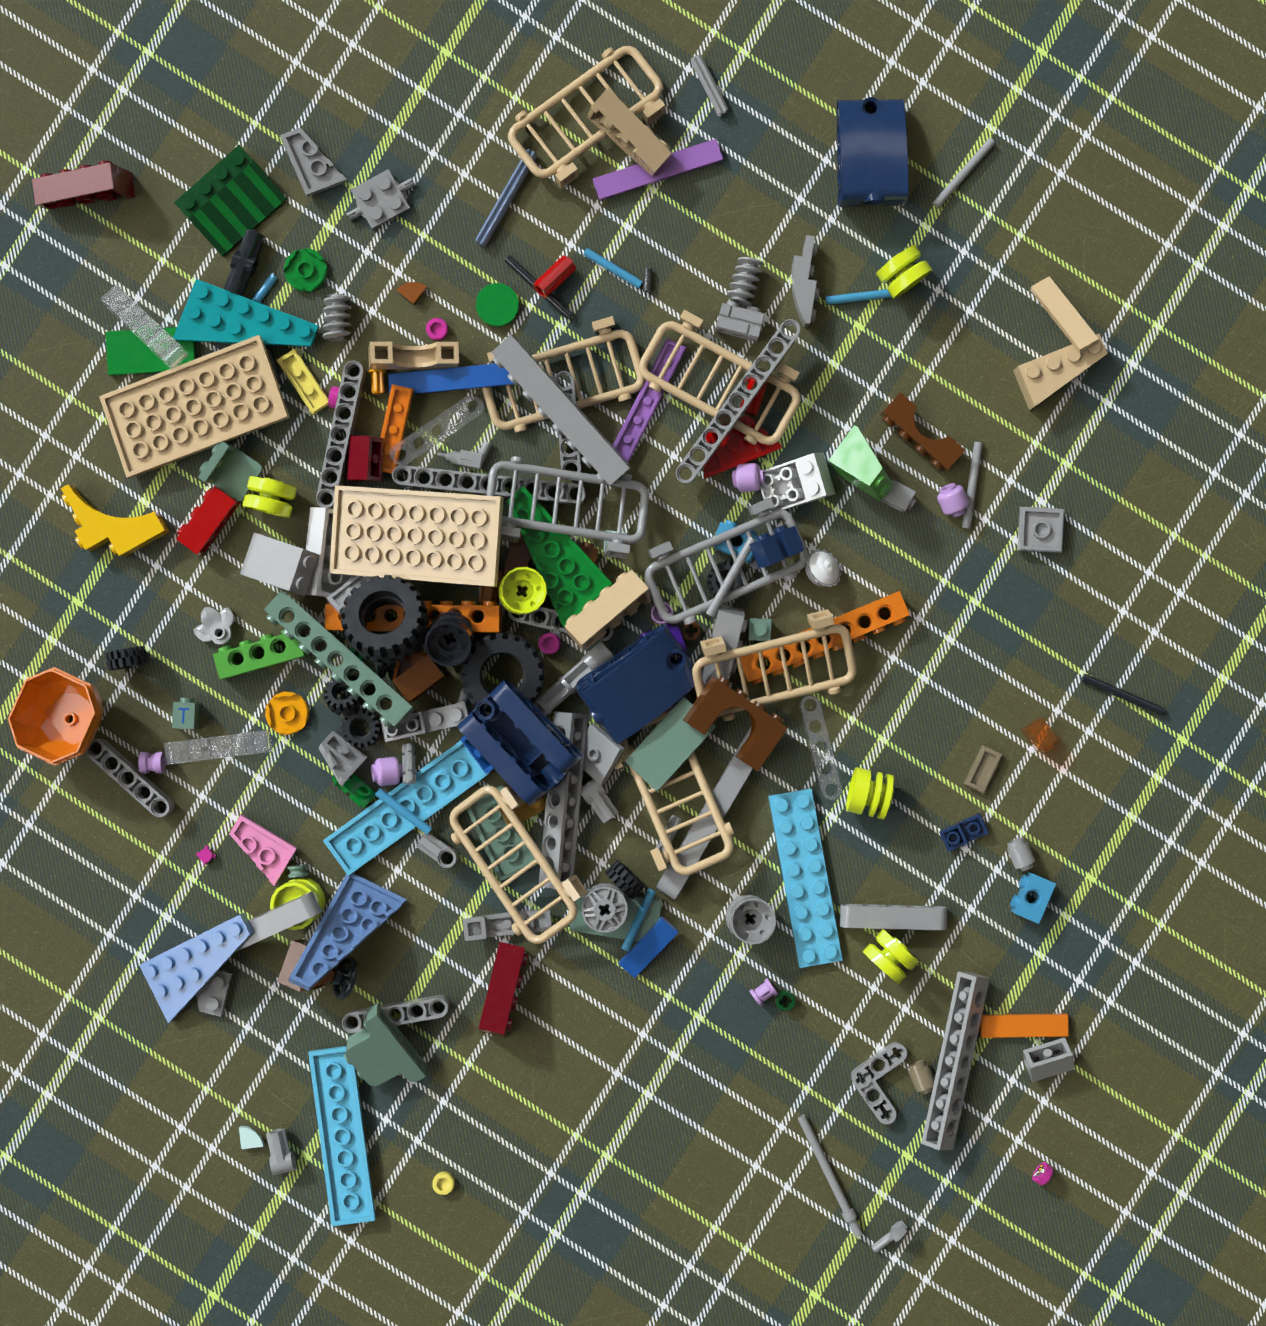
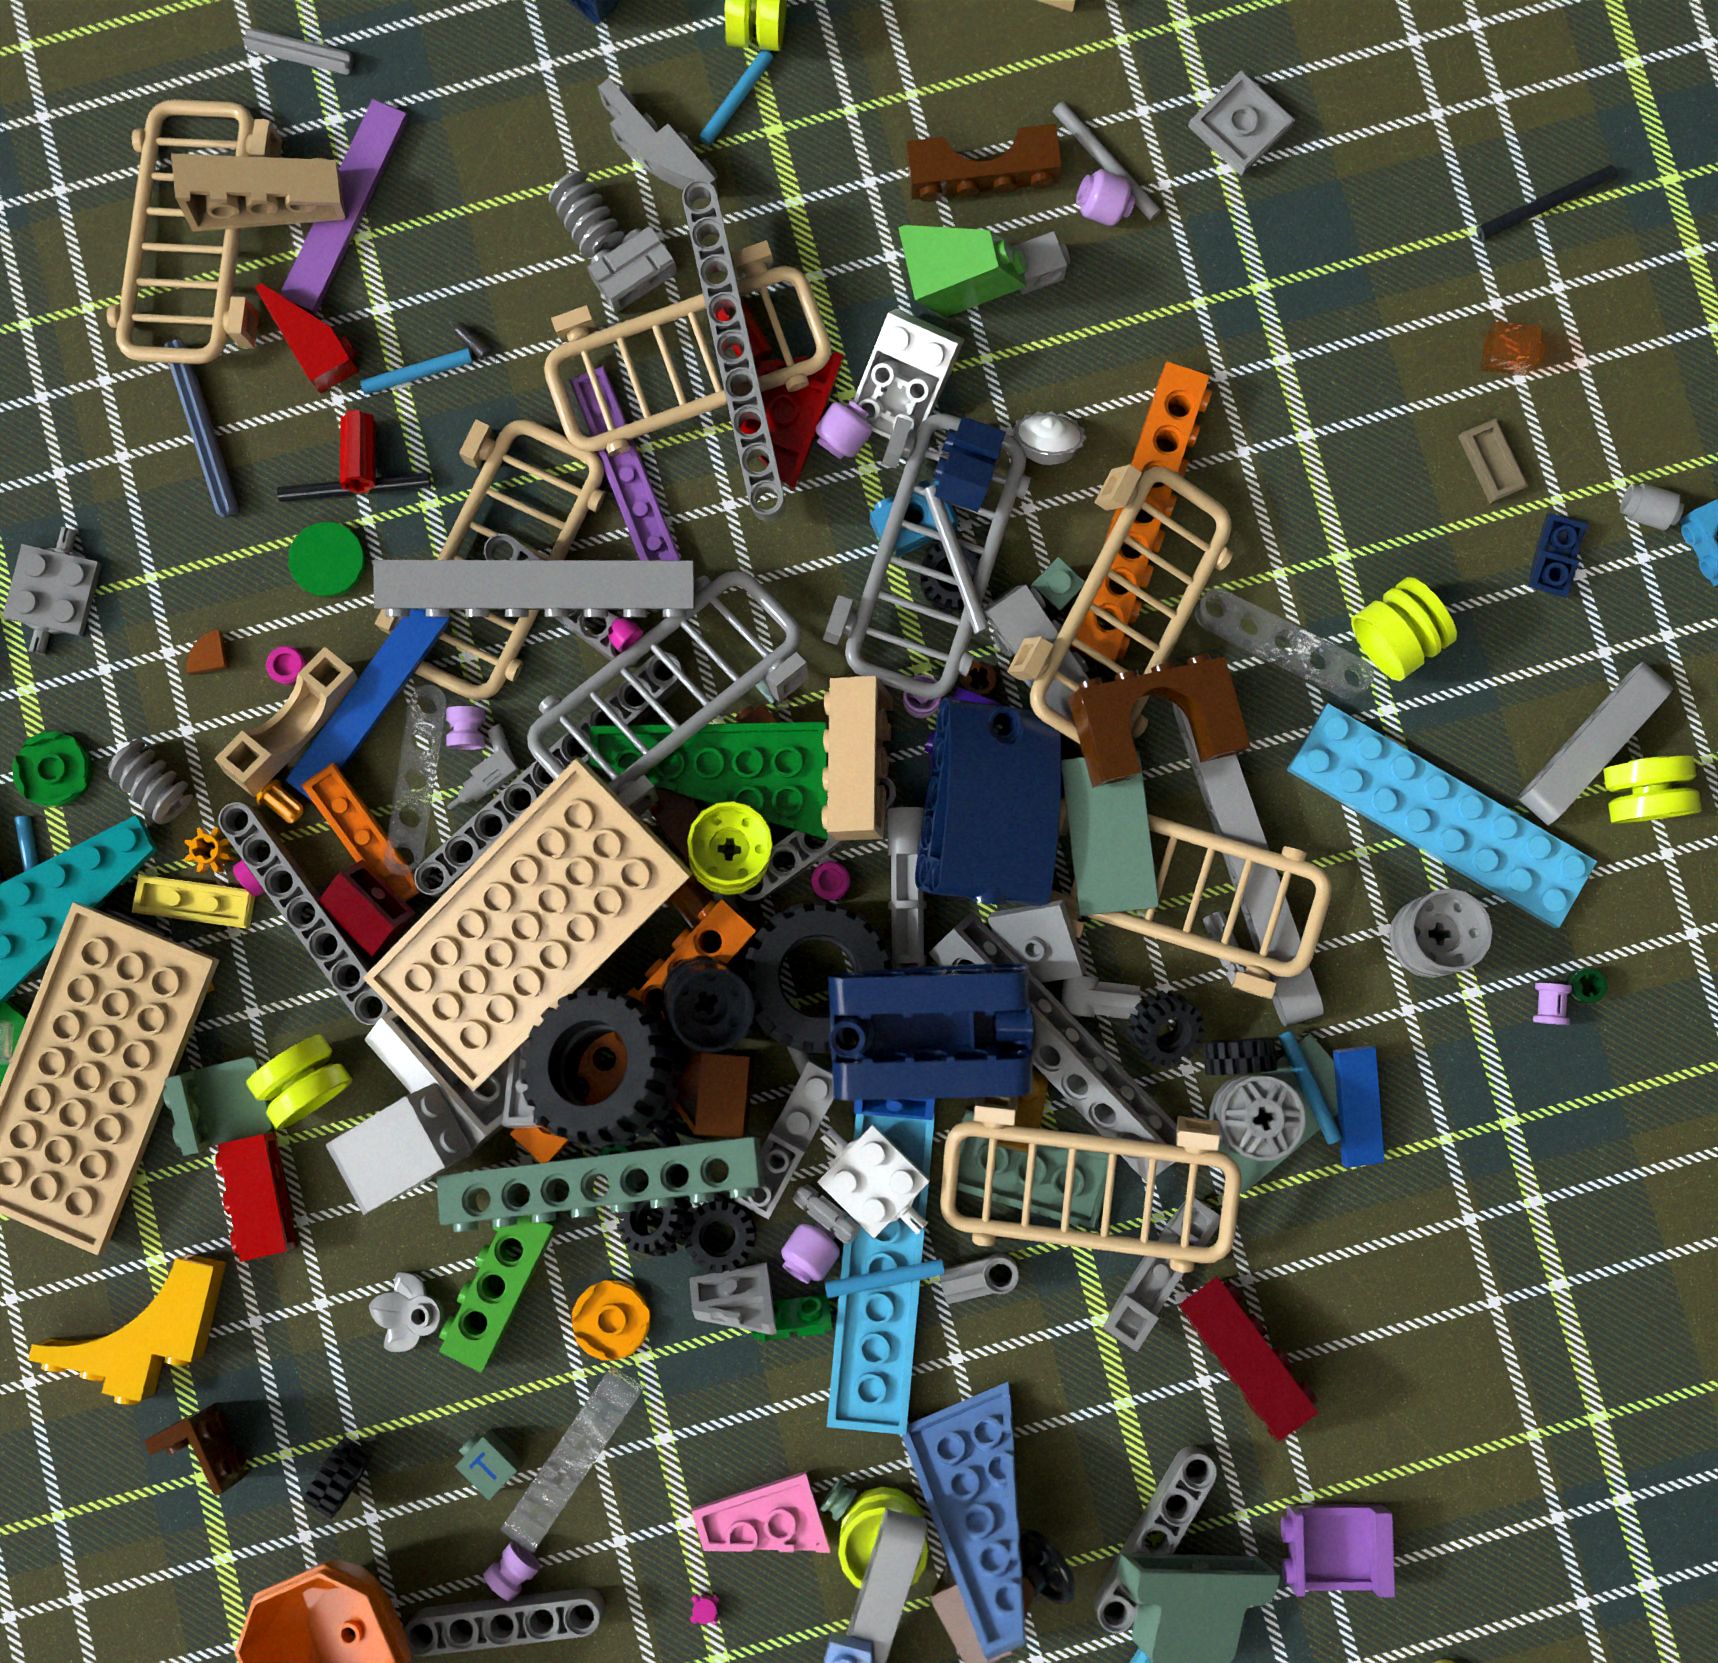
camera: 45 degrees left, 5 degrees down
none -> reddish brown bracket [144,1403,247,1497]
none -> light orange gear [184,827,236,874]
none -> red slope [255,283,359,394]
none -> lavender wheel [446,706,485,750]
none -> dark pink hinge [608,618,643,652]
none -> white plate [817,1124,930,1238]
none -> black tyre [1128,990,1206,1068]
none -> medium lavender panel [1281,1504,1395,1597]

